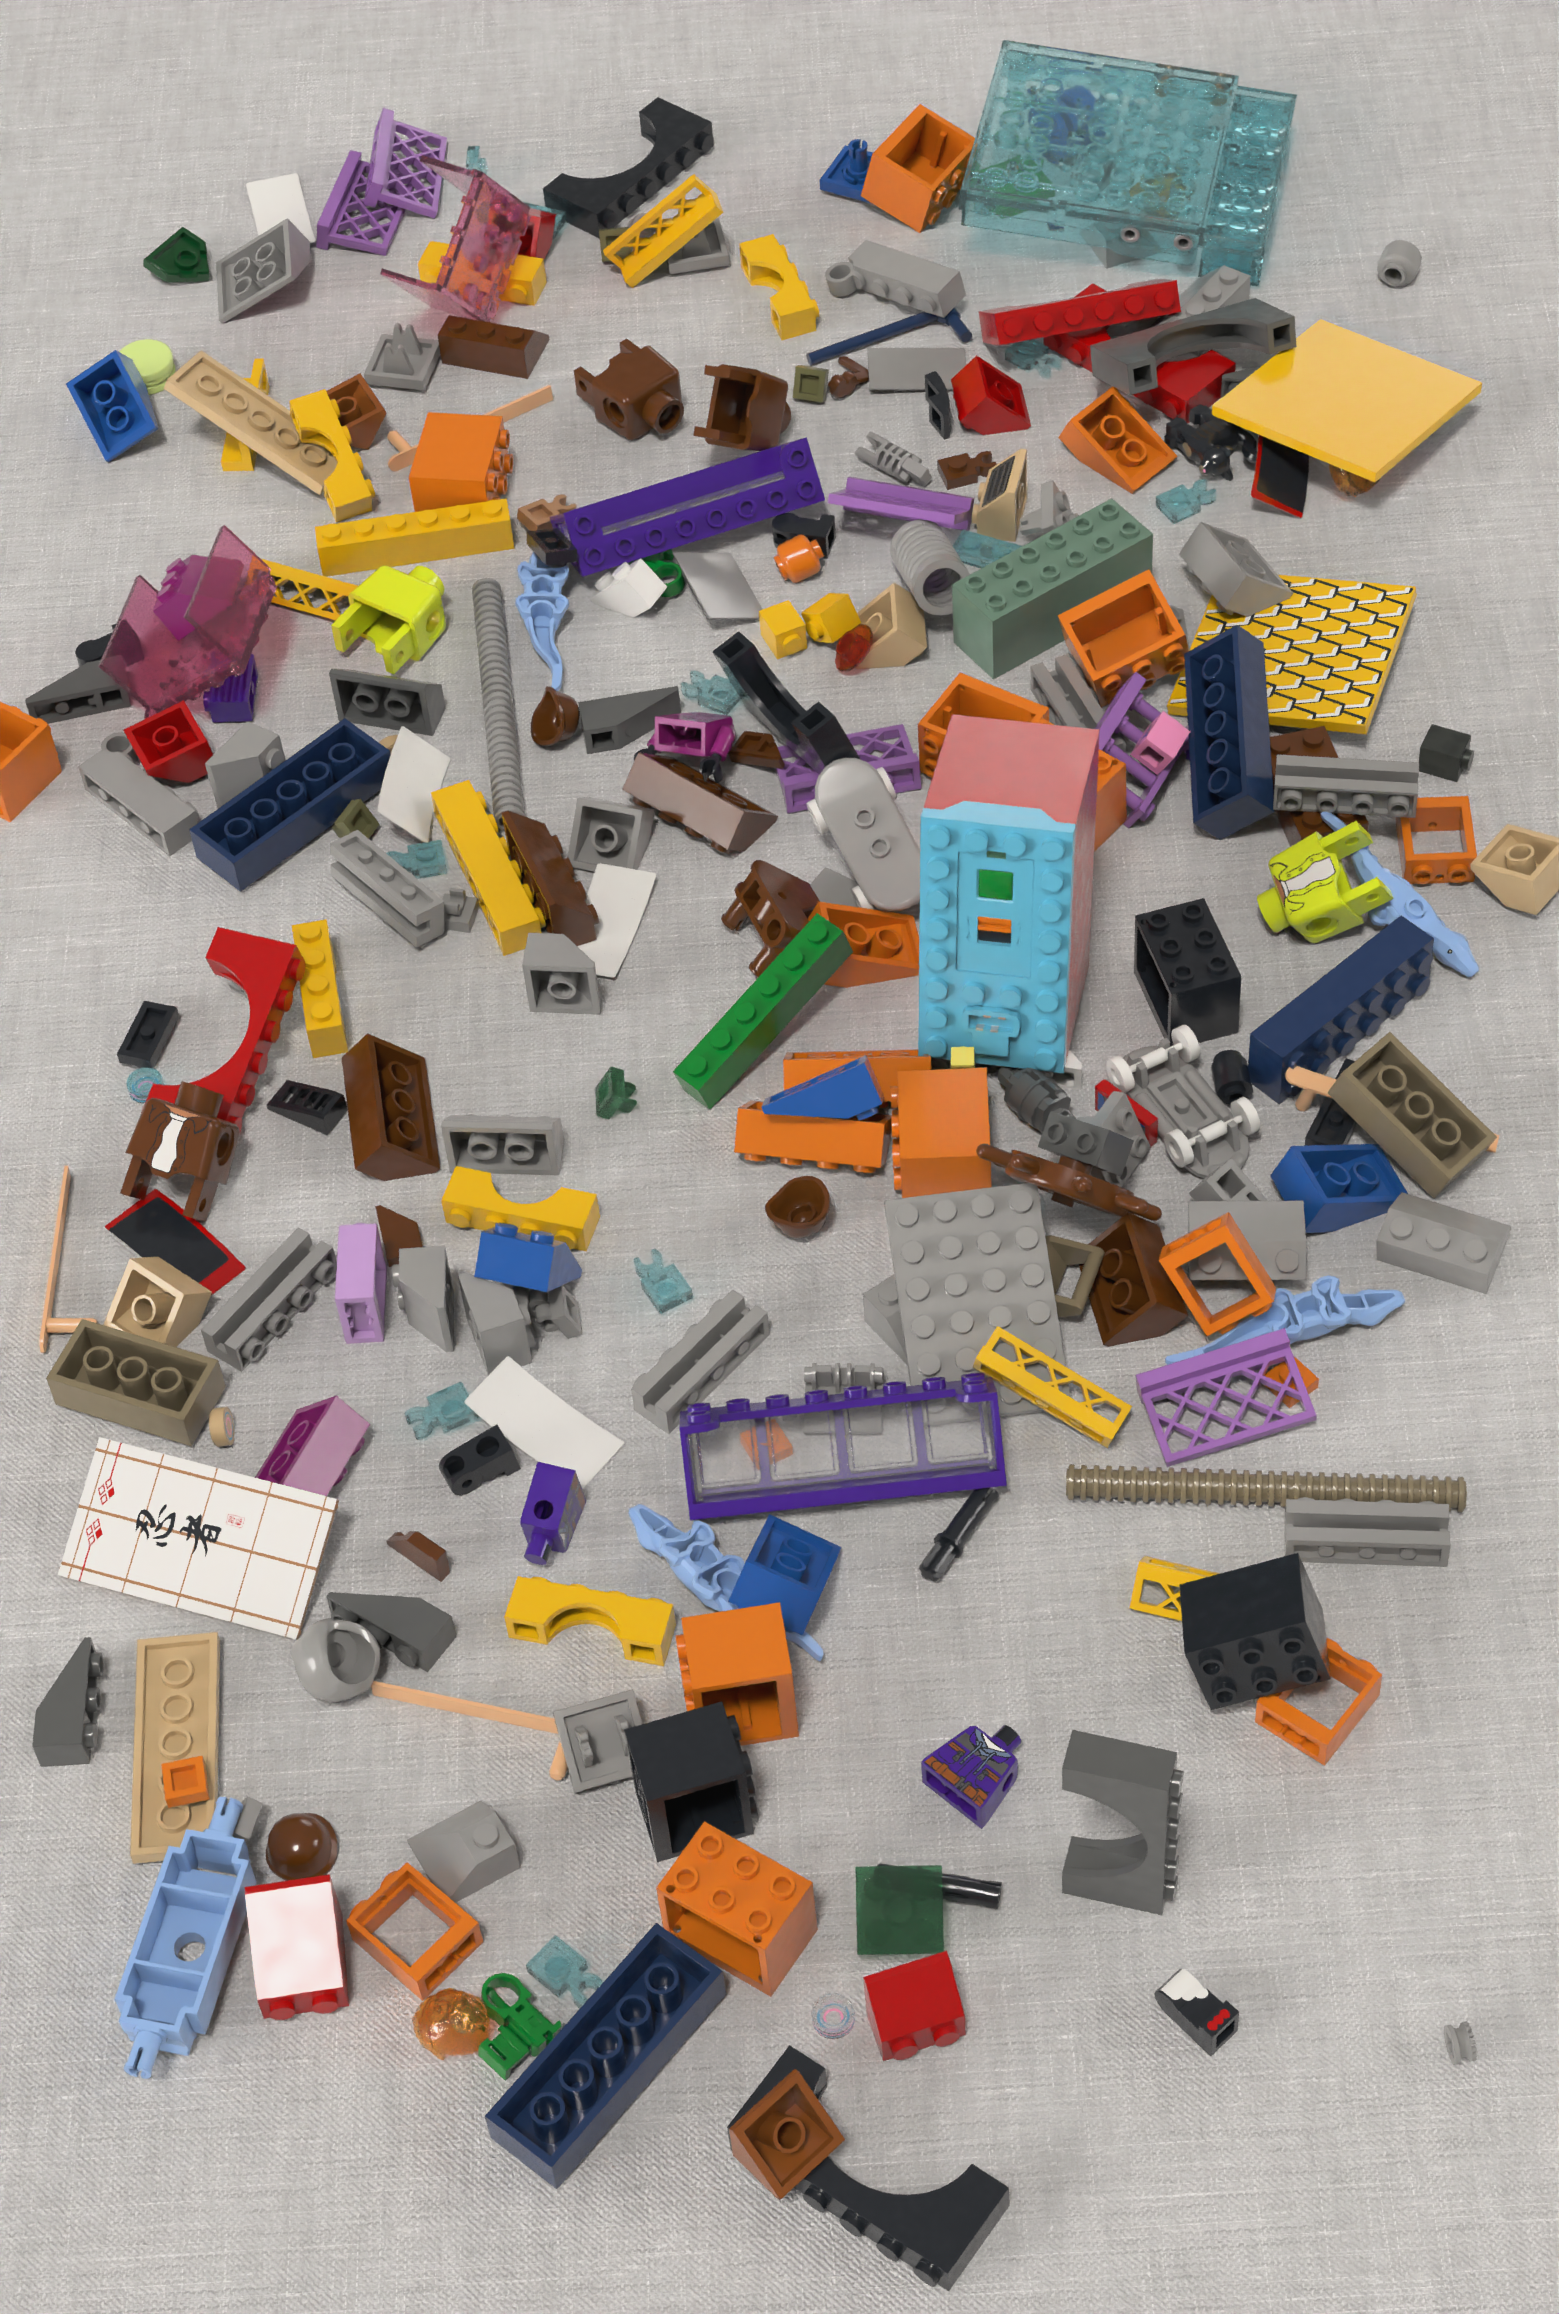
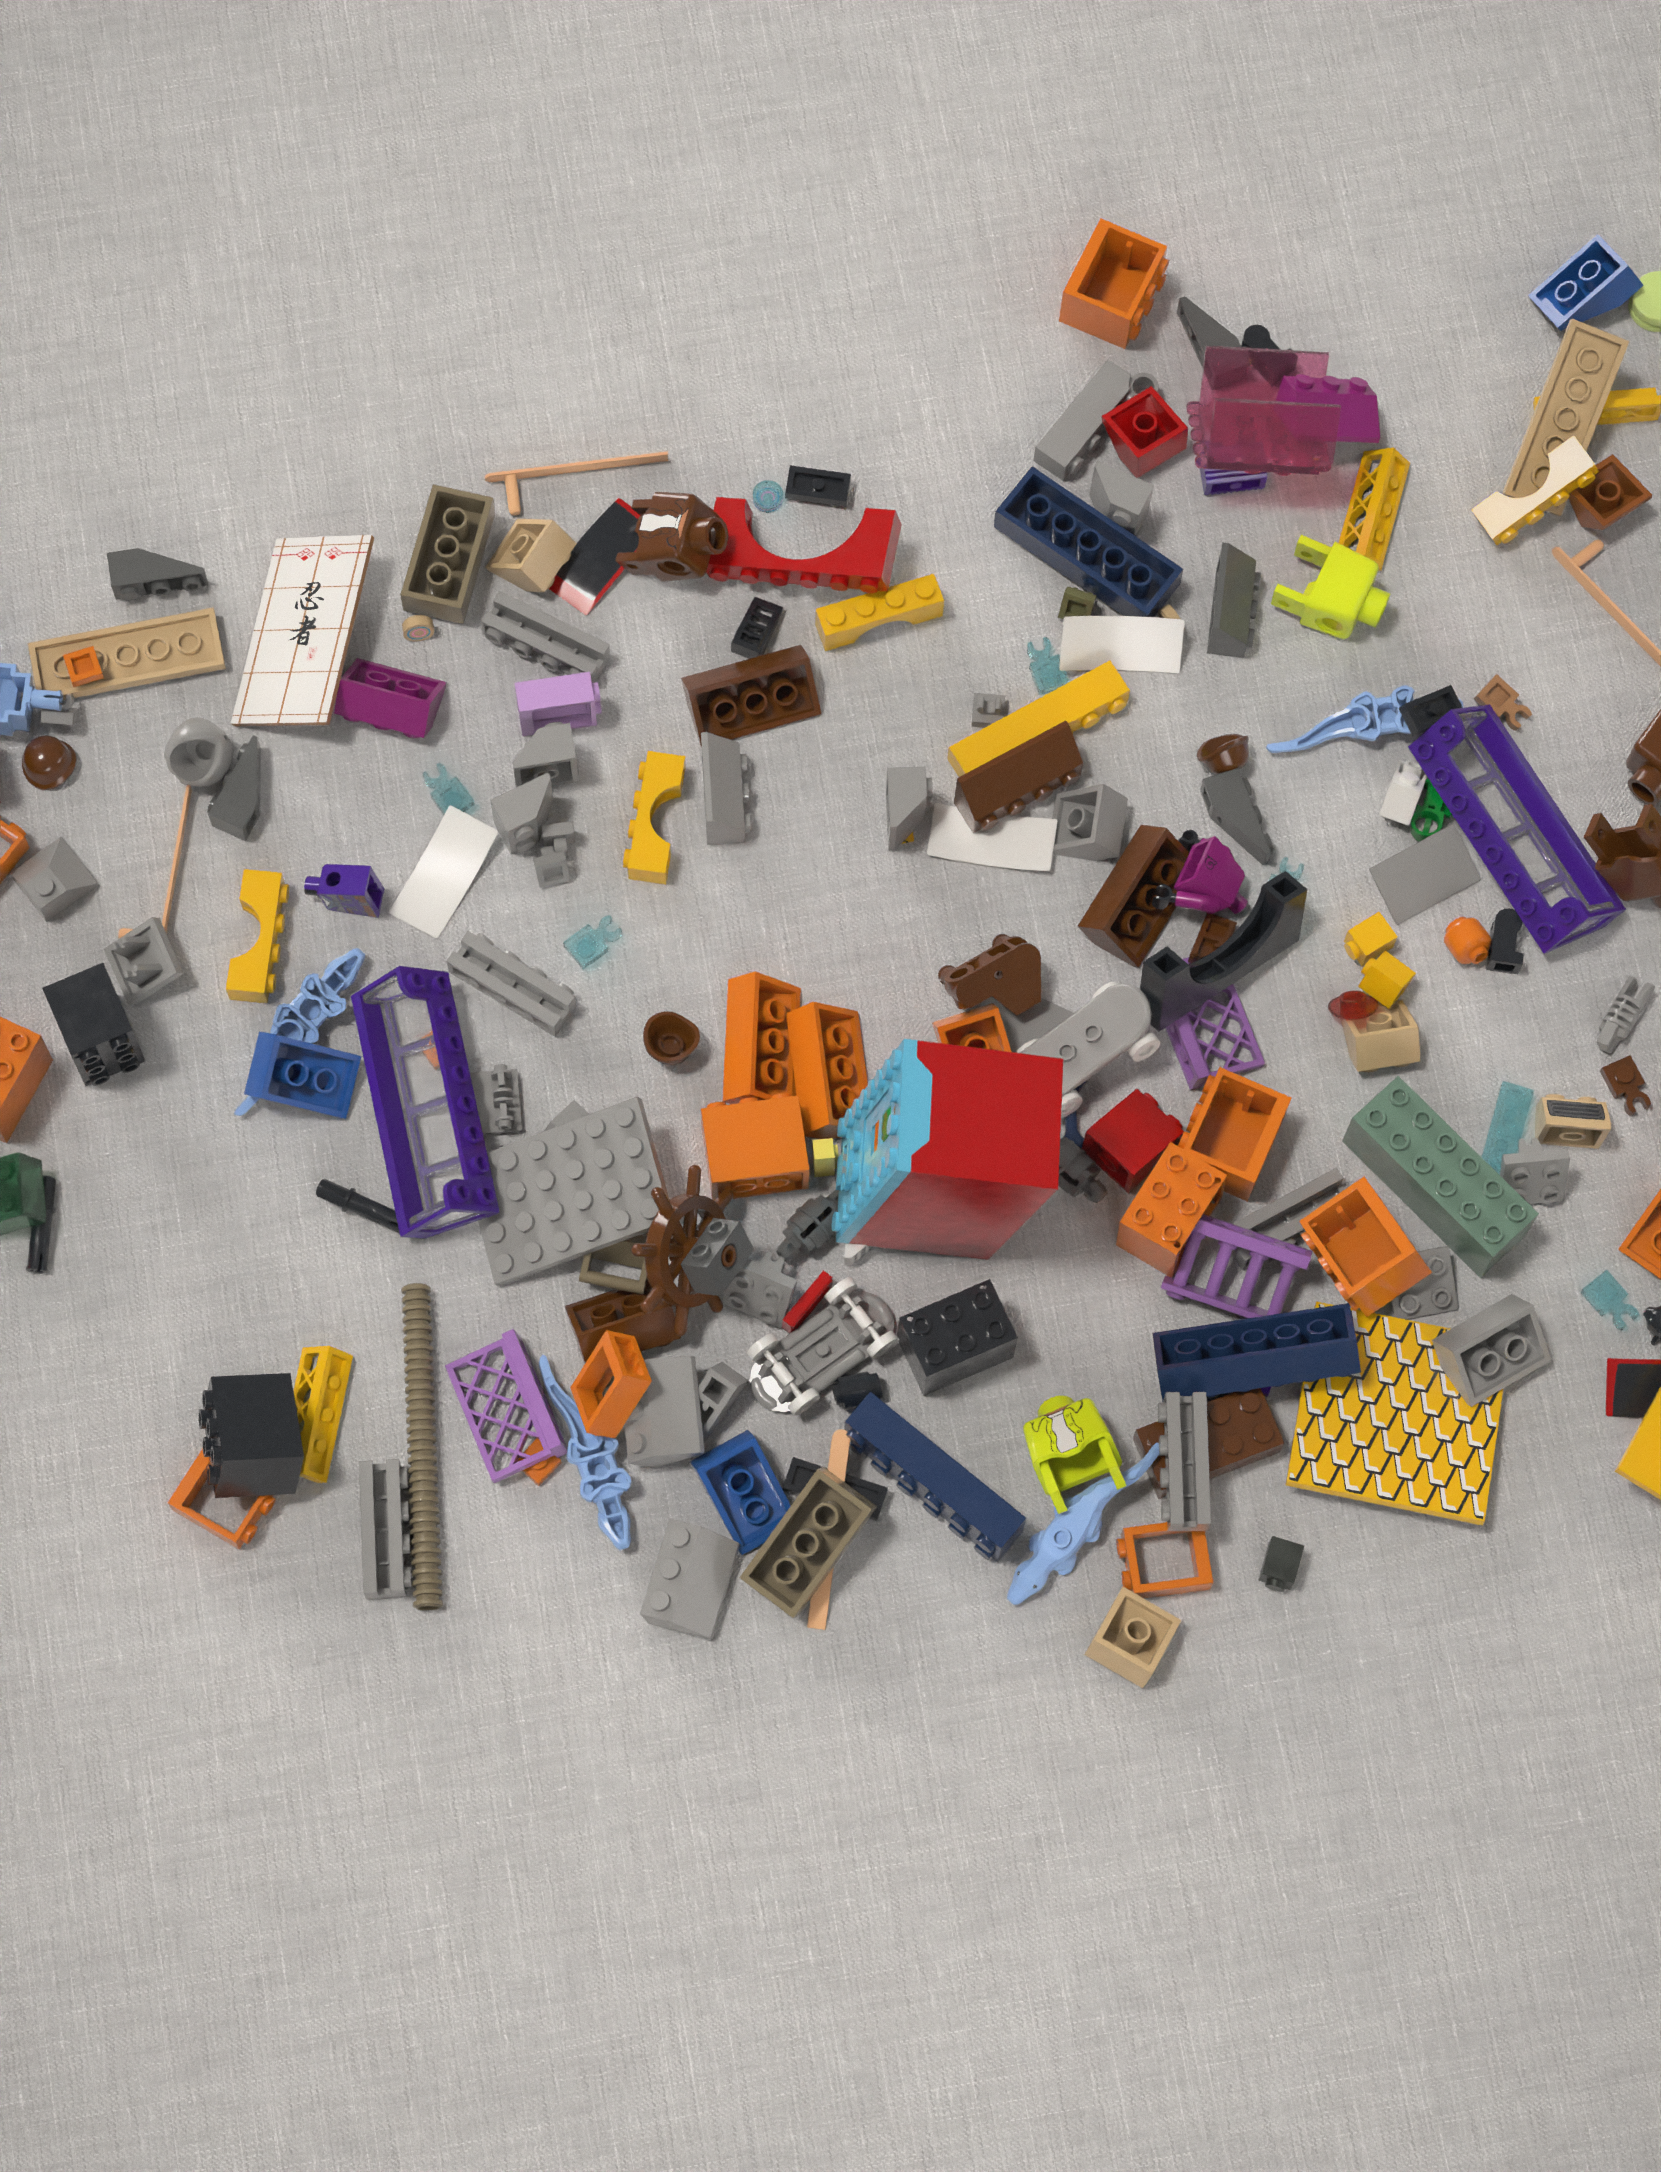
camera: 75 degrees right, 20 degrees up
yellow brick [315,498,515,577] -> none
light grey brick [330,830,444,948] -> none
reddish brown tile [375,1205,423,1267] -> none
reddish brown tile [386,1531,450,1582] -> none
orange container [409,412,513,512] -> none
black leg [438,1424,521,1495] -> none
light grey piece [472,578,524,830] -> none
blue slope [474,1223,582,1292] -> none
clear green tile [595,1066,637,1119] -> none
green brick [673,913,853,1110] -> none
orange container [675,1602,799,1746] -> none
blue slope [761,1055,884,1120] -> none
medium lavender fence [828,477,975,531] -> none
light grey piece [890,519,970,616] -> none
torso [921,1725,1022,1829] -> none
yellow fence [973,1326,1132,1448] -> none
dark grey arch [1062,1730,1184,1915] -> none
bright pink brick [1130,711,1190,775] -> none

